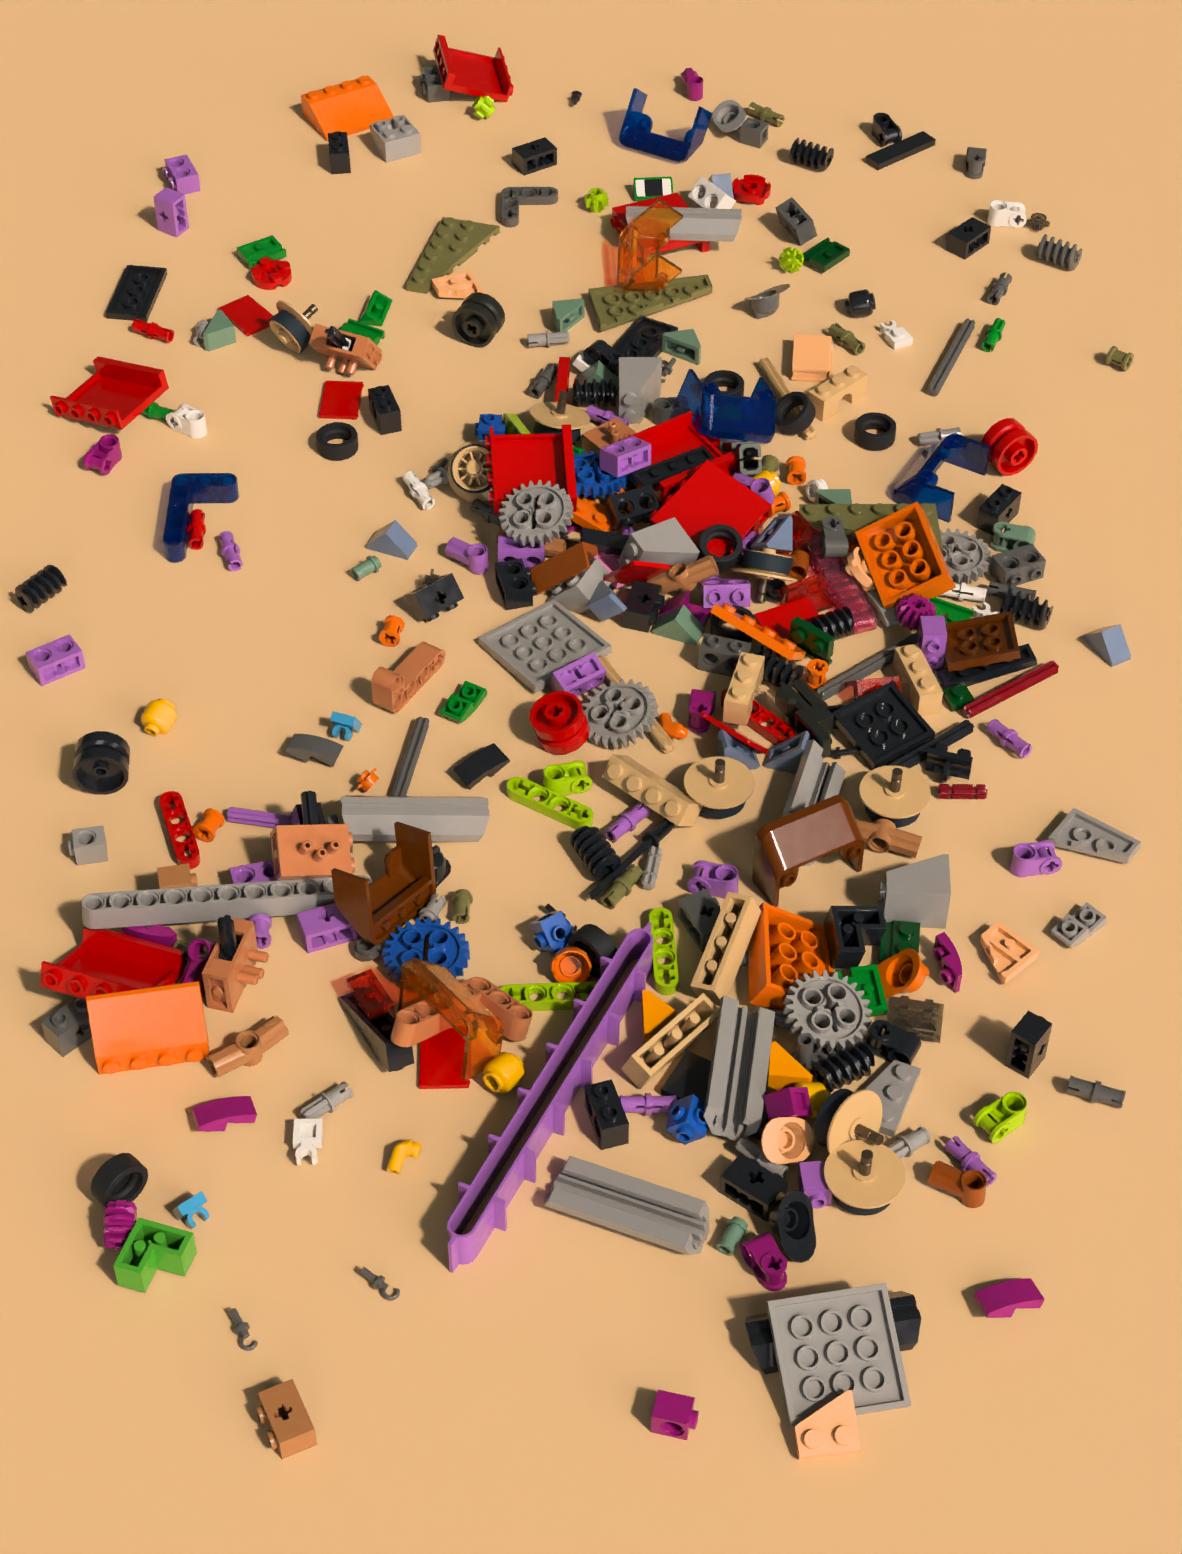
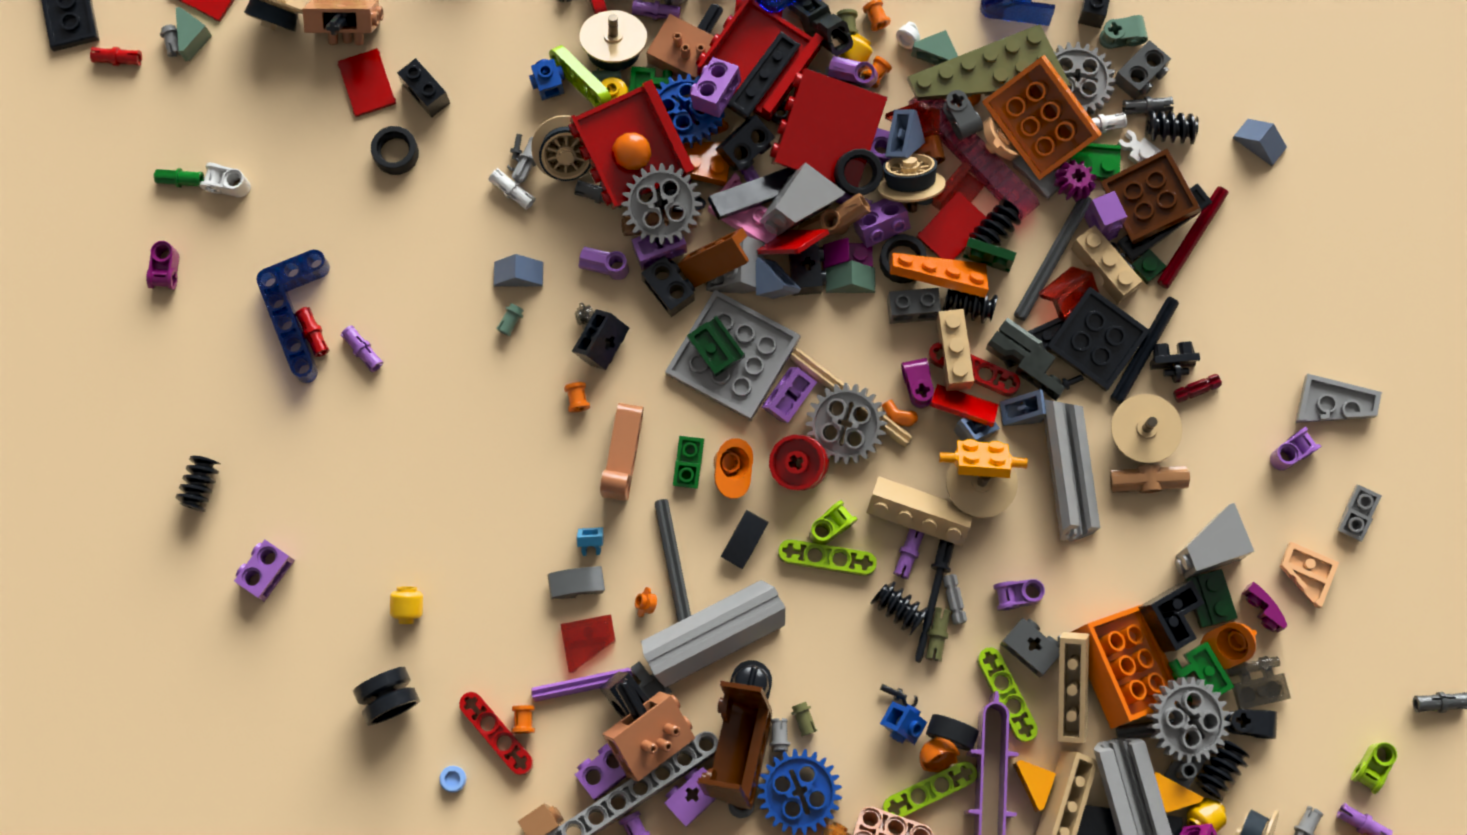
camera: 20 degrees left, 30 degrees up
red panel [50,356,169,430] -> none
light grey brick [68,825,108,866] -> none
reddish brown windscreen [752,795,865,907] -> none
orange bush [806,659,829,691] -> none
light grey wing [866,1060,921,1138] -> none
medium lavender pin [986,719,1032,758] -> none
black brick [1004,1010,1053,1079] -> none
none -> light blue tile [439,766,467,793]
none -> clear red wing [560,614,616,674]
none -> orange hair [612,132,651,170]
none -> dark green plate [687,315,745,377]
none -> orange piece [713,438,753,499]
none -> light orange plate [939,439,1028,478]

